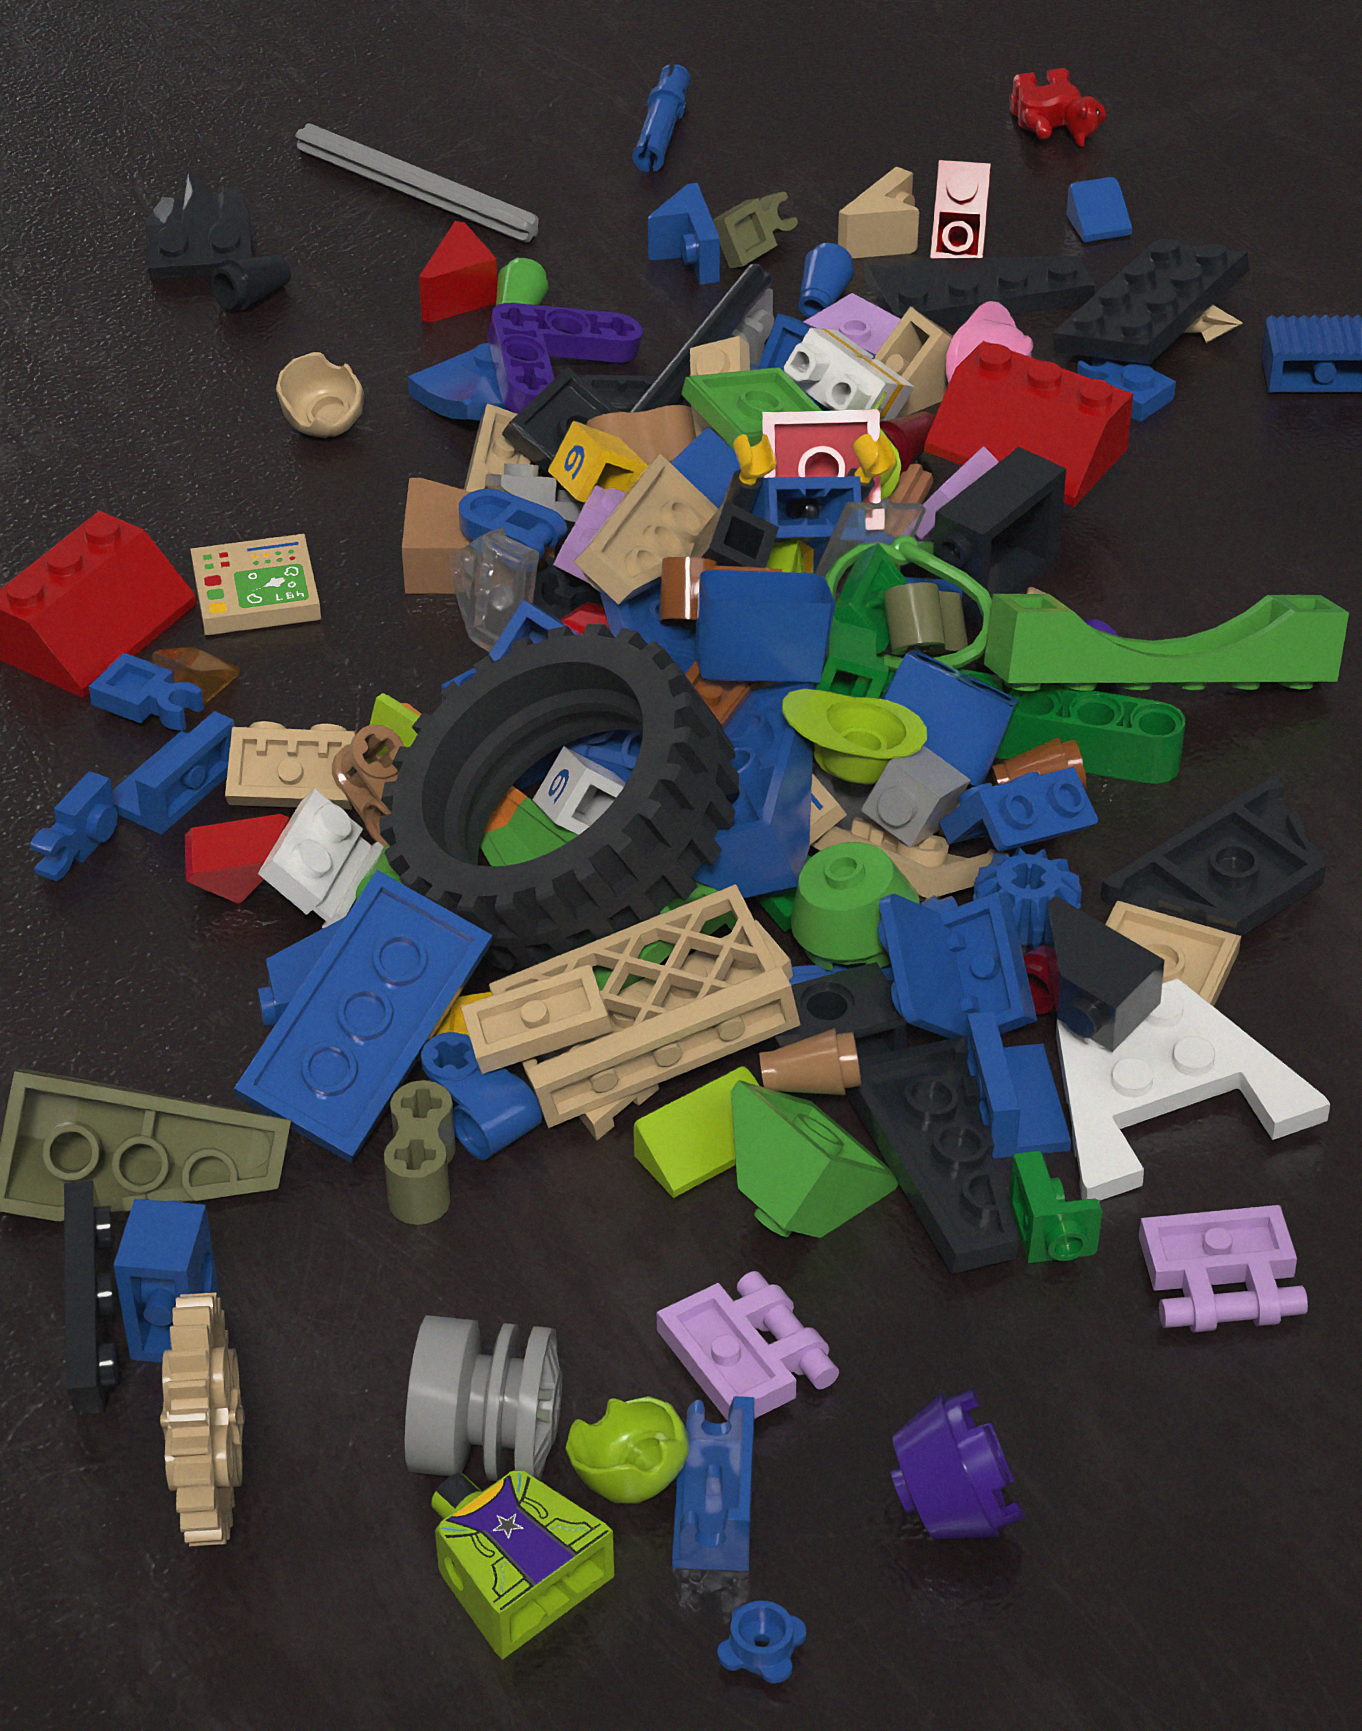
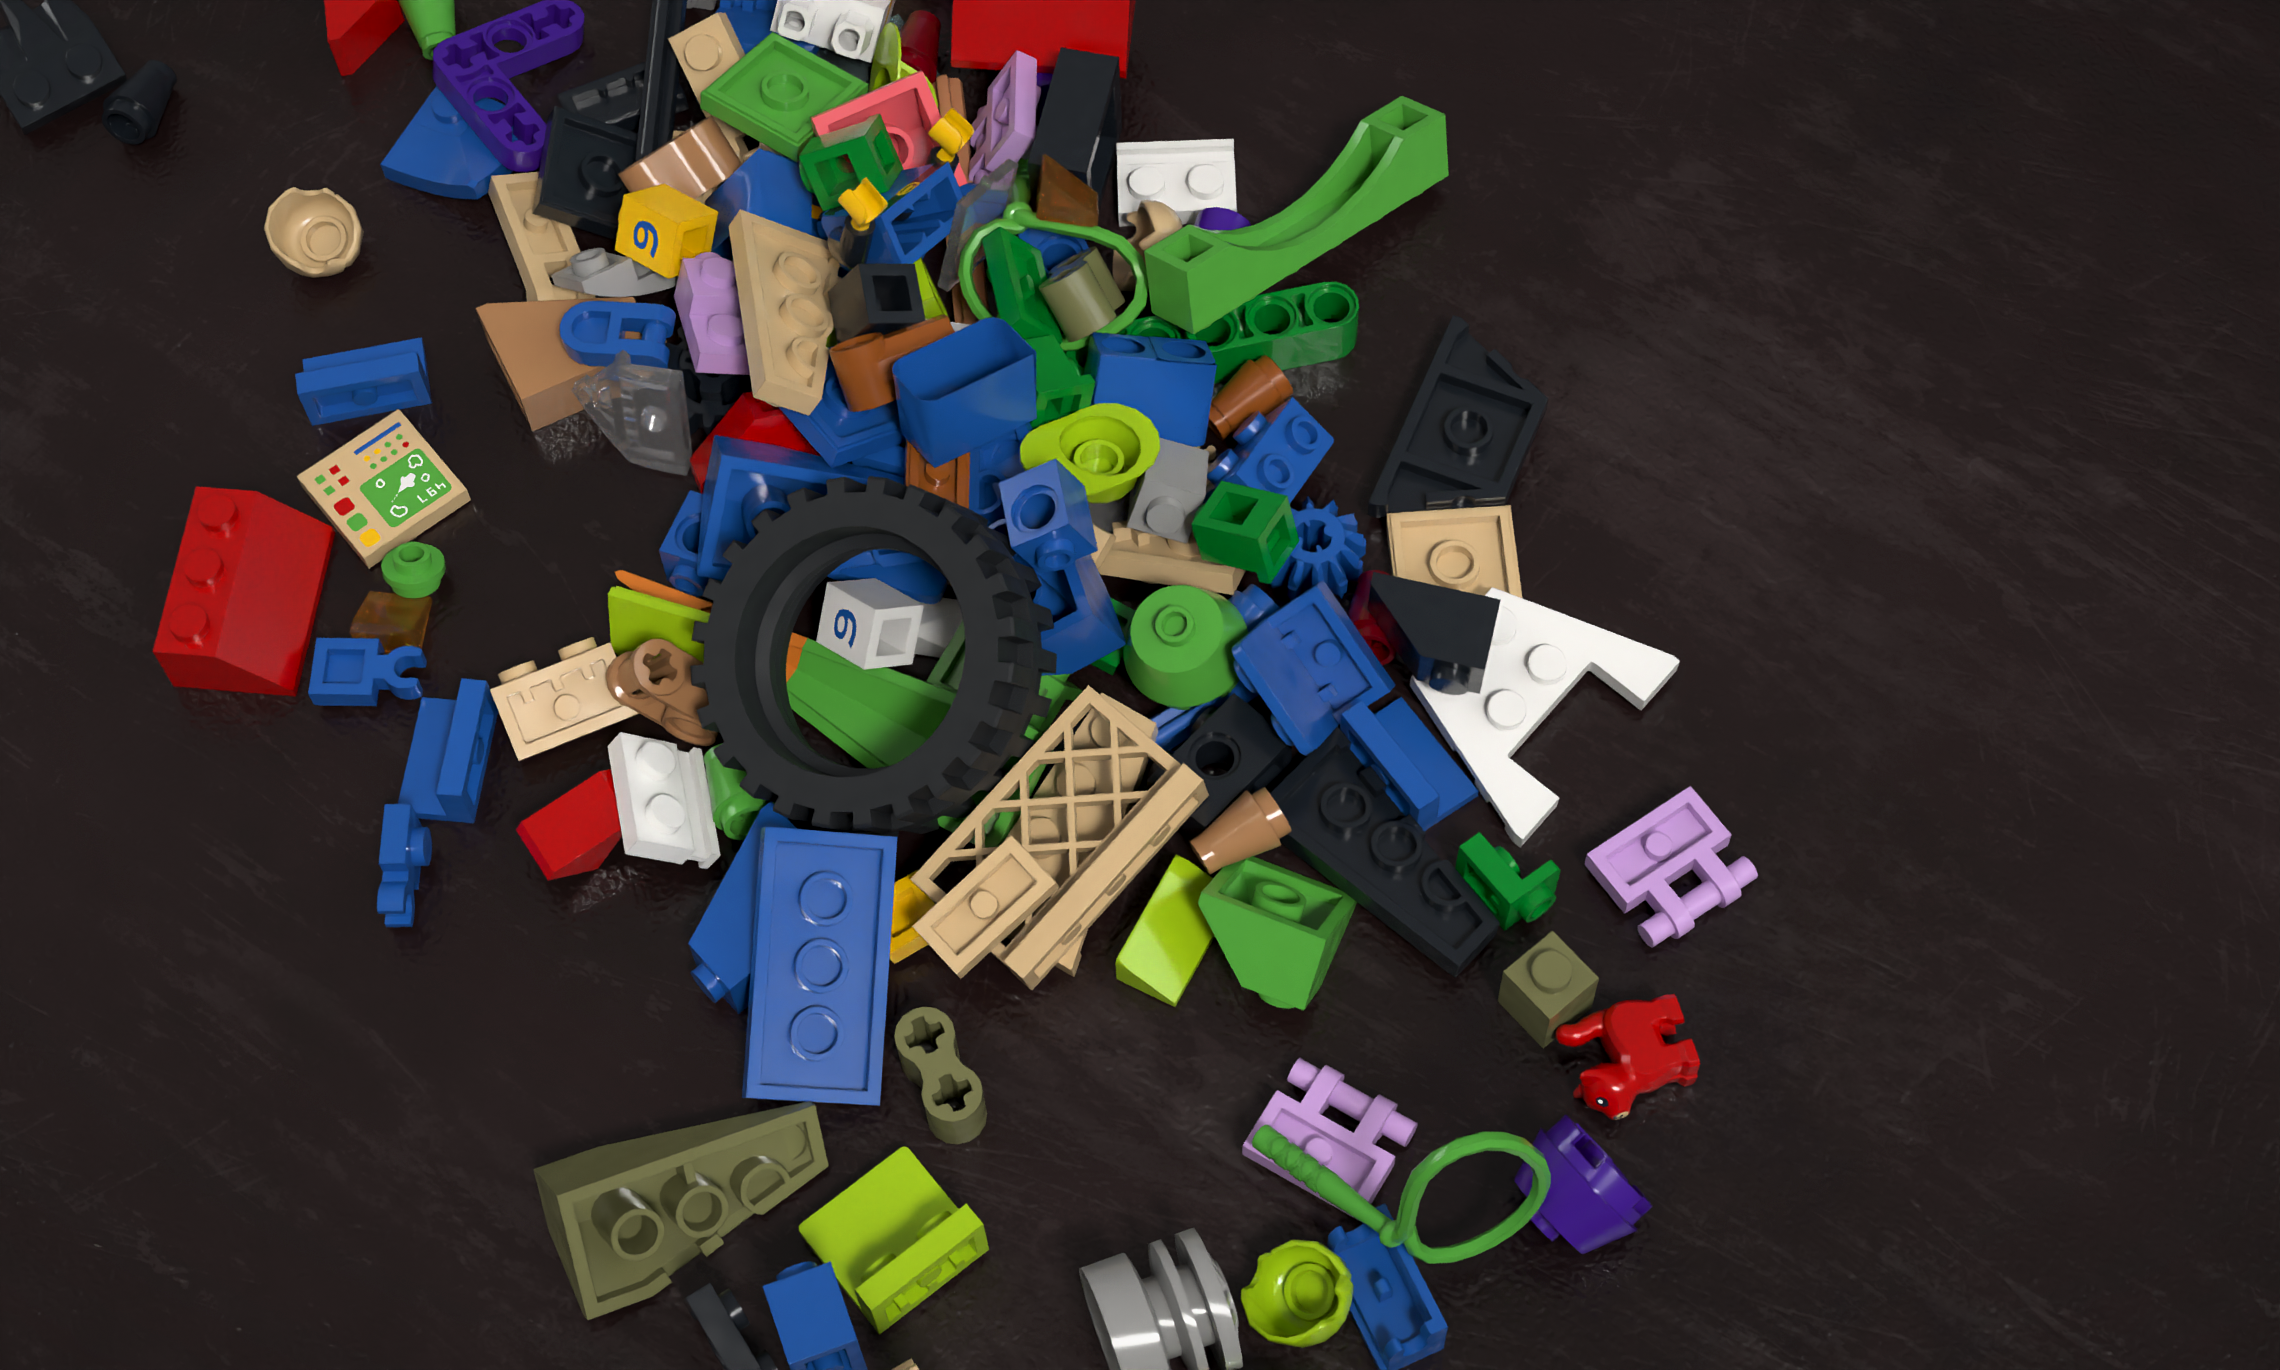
camera: 25 degrees left, 20 degrees up
blue piece [421,1032,542,1161] -> none
none -> blue panel [295,337,432,426]
none -> bright green plate [381,542,446,598]
none -> green brick [799,113,903,211]
none -> lime bracket [799,1147,989,1335]
none -> blue brick [999,458,1098,574]
none -> clear orange slope [1036,155,1098,227]
none -> white plate [1117,139,1237,227]
none -> green brick [1191,481,1299,584]
none -> bright green piece [1252,1125,1551,1264]
none -> olive brick [1498,931,1599,1048]
none -> red animal [1556,994,1700,1120]

